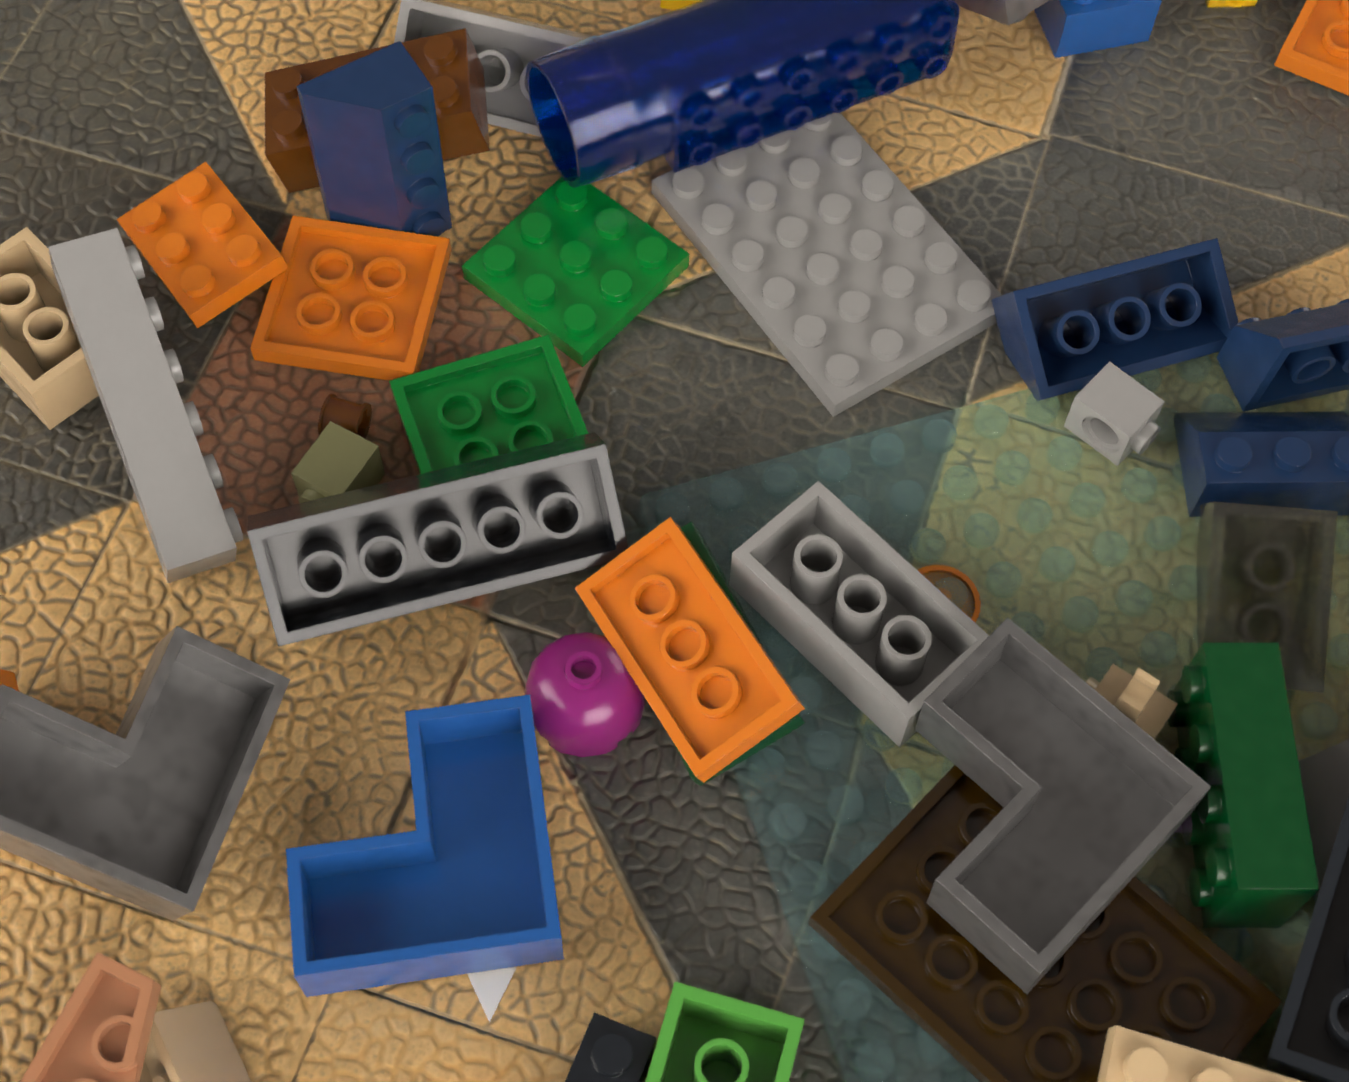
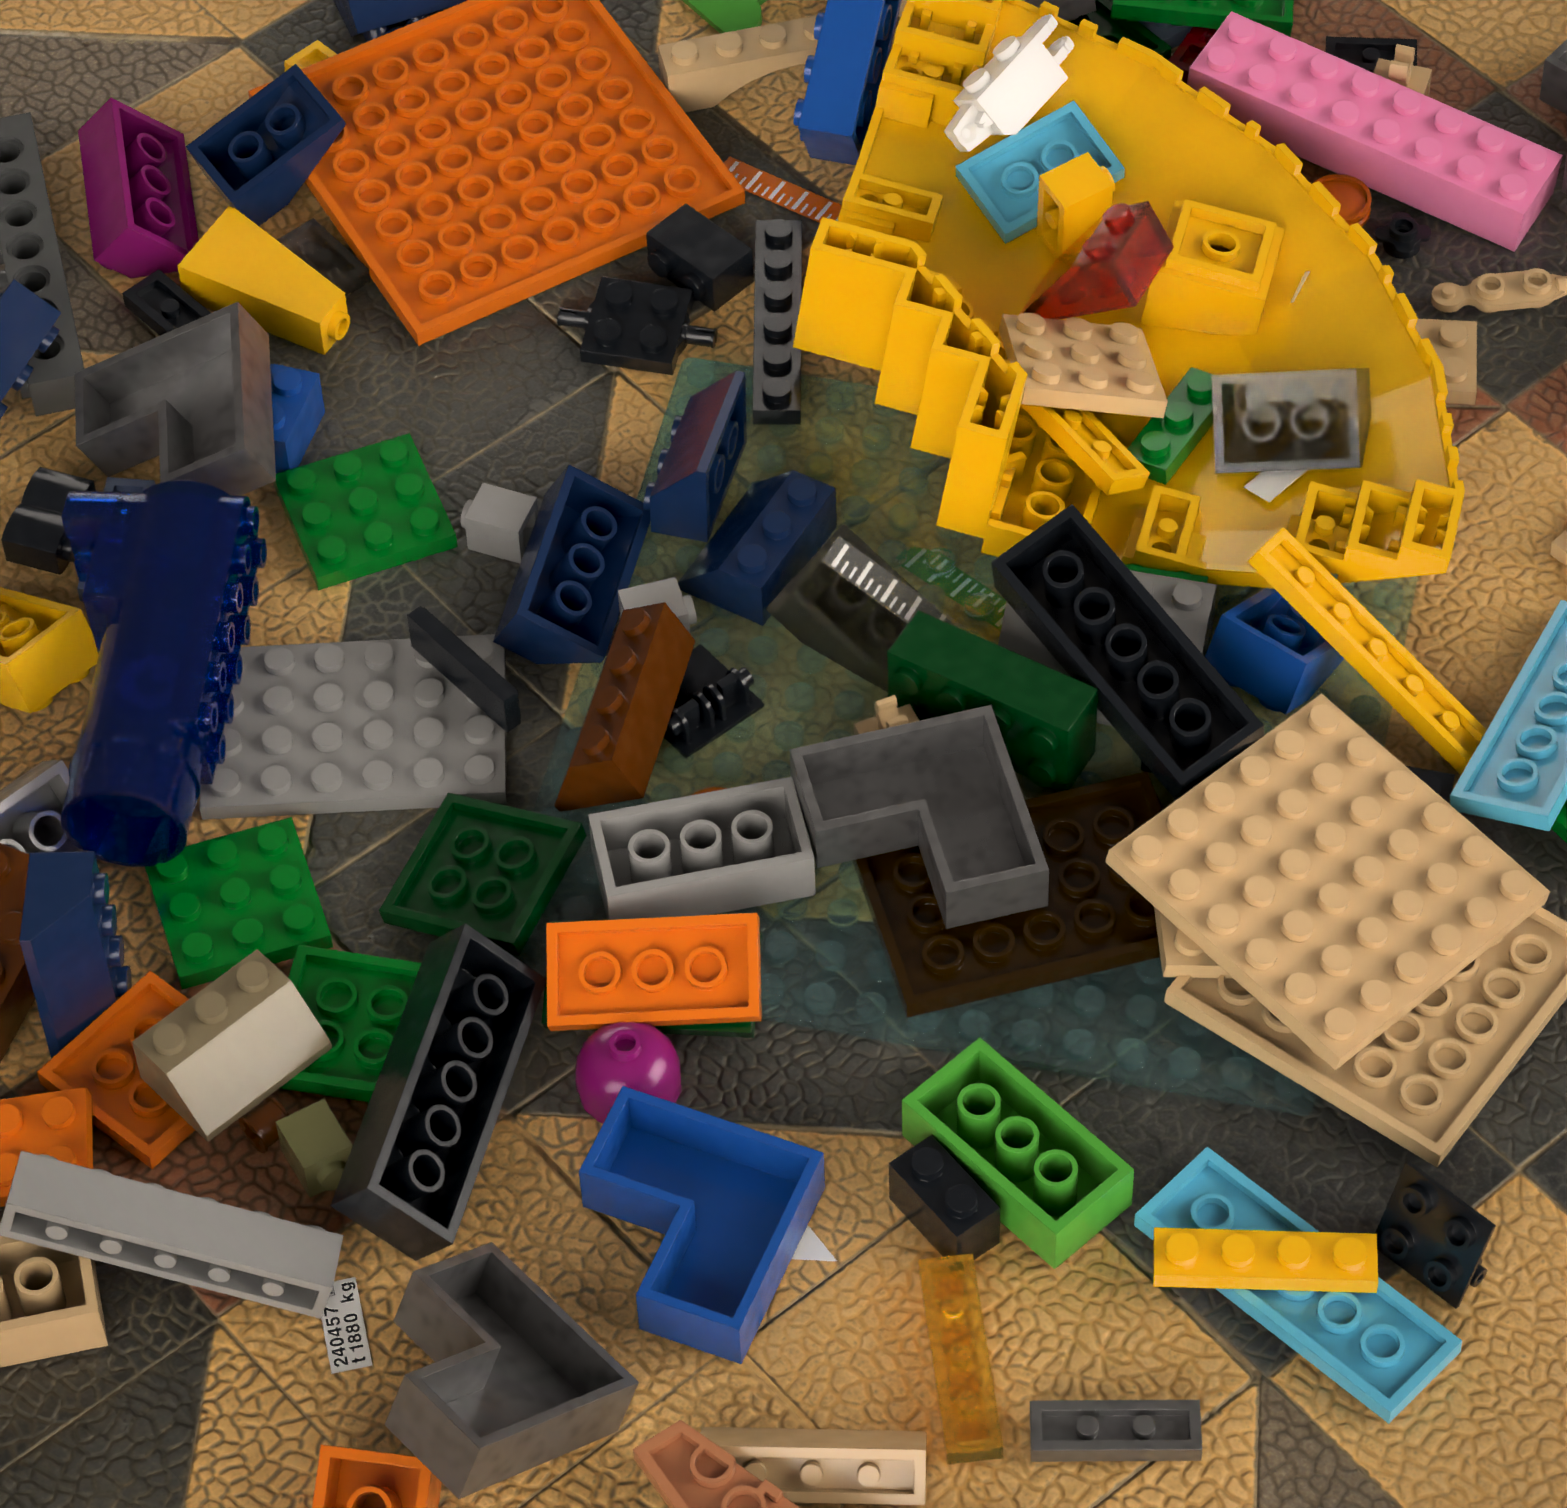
camera: 55 degrees left, 10 degrees down
none -> slope [132,949,332,1142]
none -> green plate [274,433,458,590]
none -> white sticker [321,1277,373,1374]
none -> dark green plate [379,793,587,956]
none -> black tile [407,606,521,733]
none -> light grey brick [460,483,539,564]
none -> reddish brown slope [554,602,696,812]
none -> black hinge [664,644,765,759]
none -> clear sticker [822,536,977,636]

